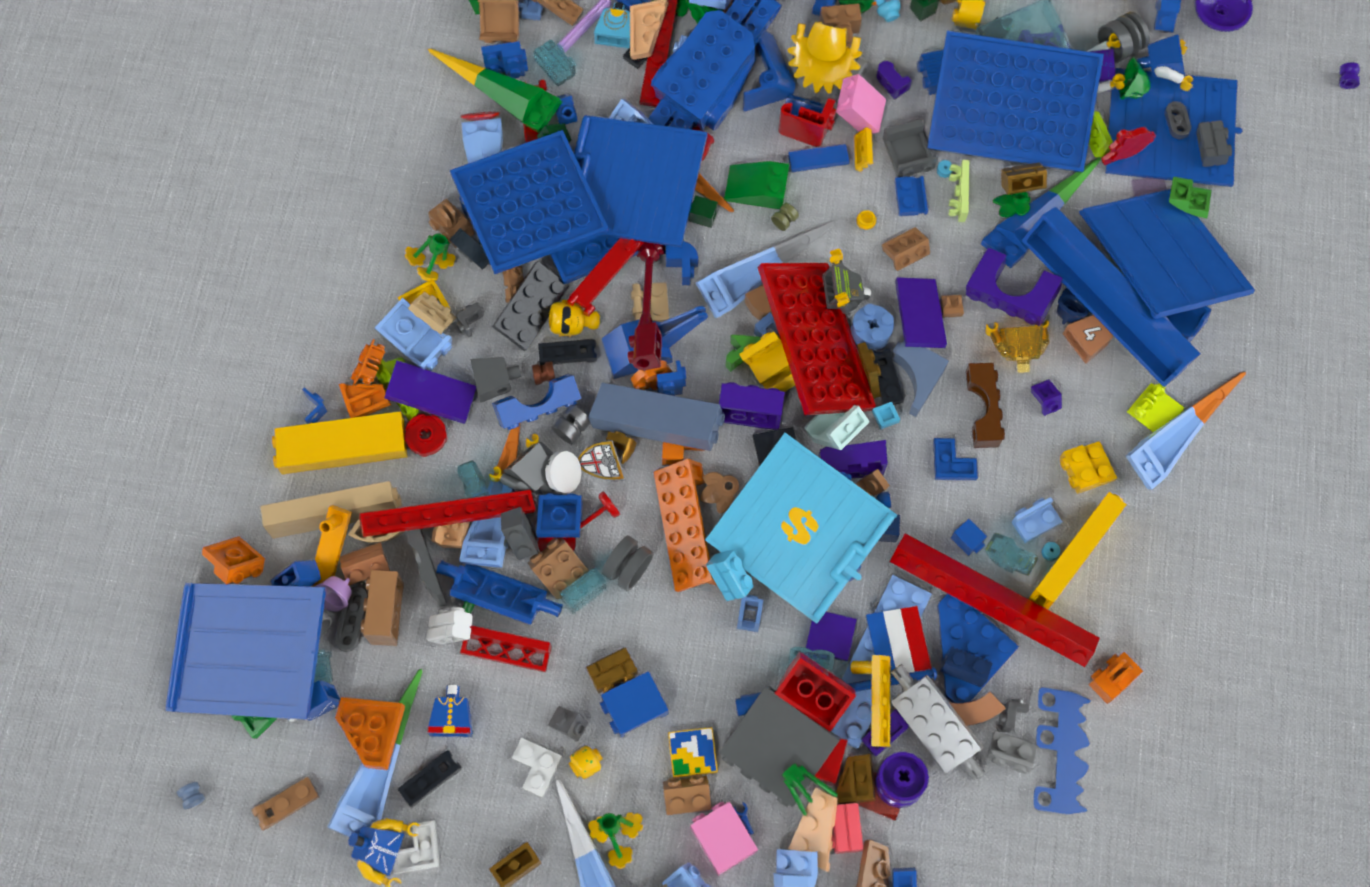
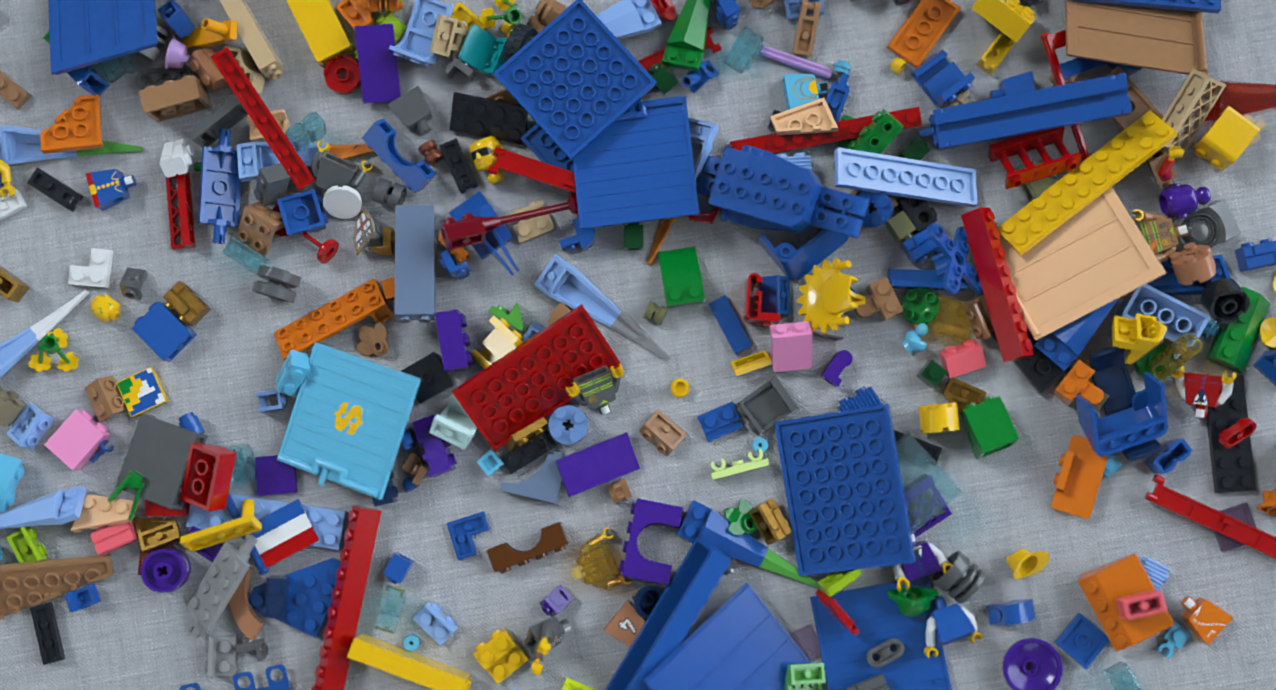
camera: 75 degrees right, 15 degrees up
none -> teal bracket [458,25,507,76]
none -> dark grey torso [524,616,571,676]

